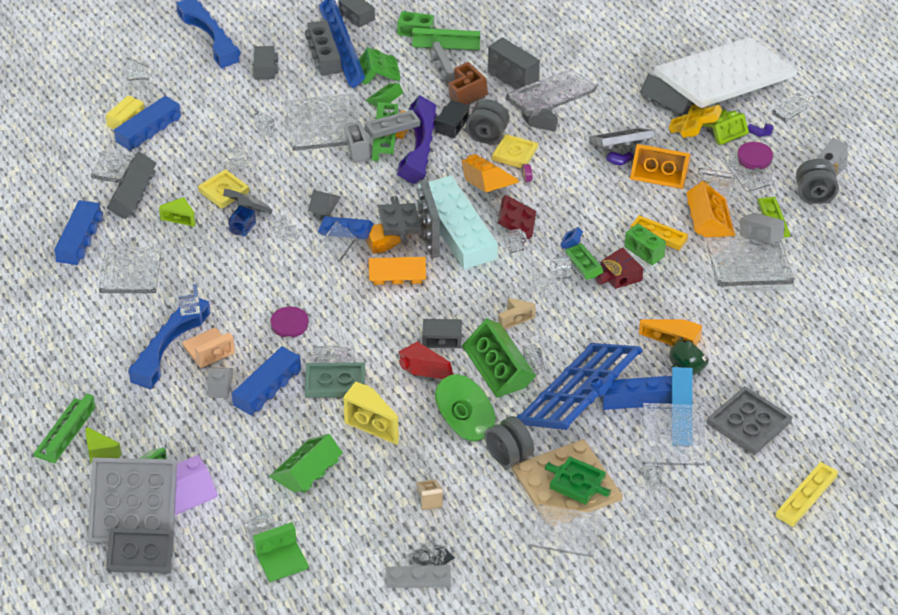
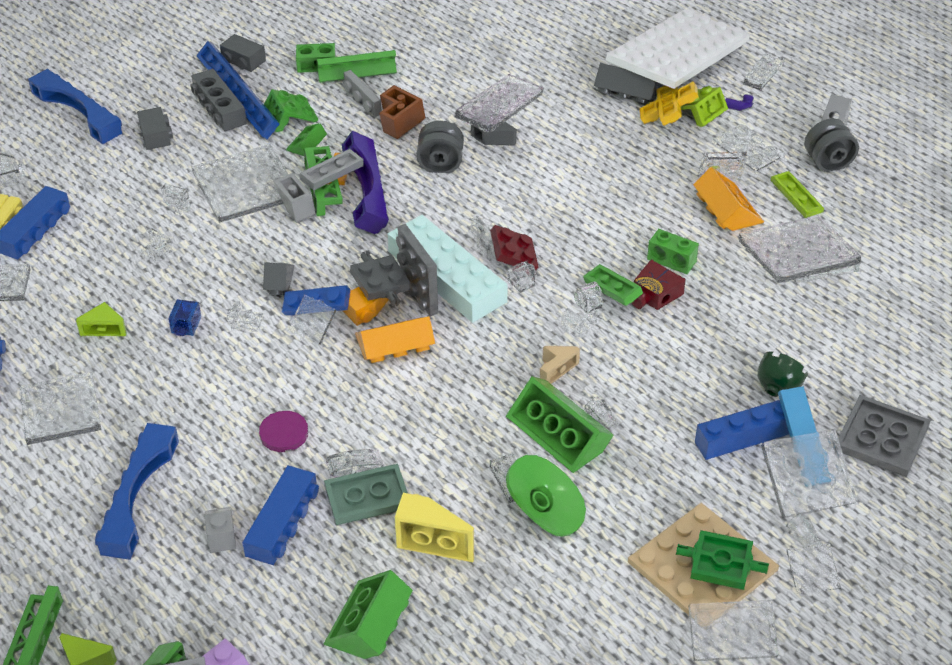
camera: 15 degrees left, 0 degrees up
dark grey brick [107,151,157,219] -> none
clear panel [178,284,200,316] -> none
light nougat bracket [182,328,235,369] -> none
light yellow plate [198,169,250,209] -> none
dark grey slope [223,189,272,213] -> none
red slope [398,341,453,379] -> none
tan slope [416,479,443,510] -> none
dark grey brick [422,319,462,348] -> none
black brick [434,100,470,139] -> none
light orange slope [462,154,519,193] -> none
dark grey wheel [485,416,534,469] -> none
dark grey brick [488,37,540,95] -> none
light yellow plate [492,134,538,169] -> none
blue door [517,343,643,430] -> none
magenta tile [522,164,533,182] -> none
blue plate [560,227,583,249] -> none
flat silver plate [589,128,655,149] -> none
dark purple arm [606,151,634,166] -> none
light orange slope [630,144,691,189] -> none
yellow plate [630,215,688,251] -> none
light orange slope [639,319,702,346] -> none
magenta tile [737,142,773,170] -> none
light grey brick [740,213,784,244] -> none

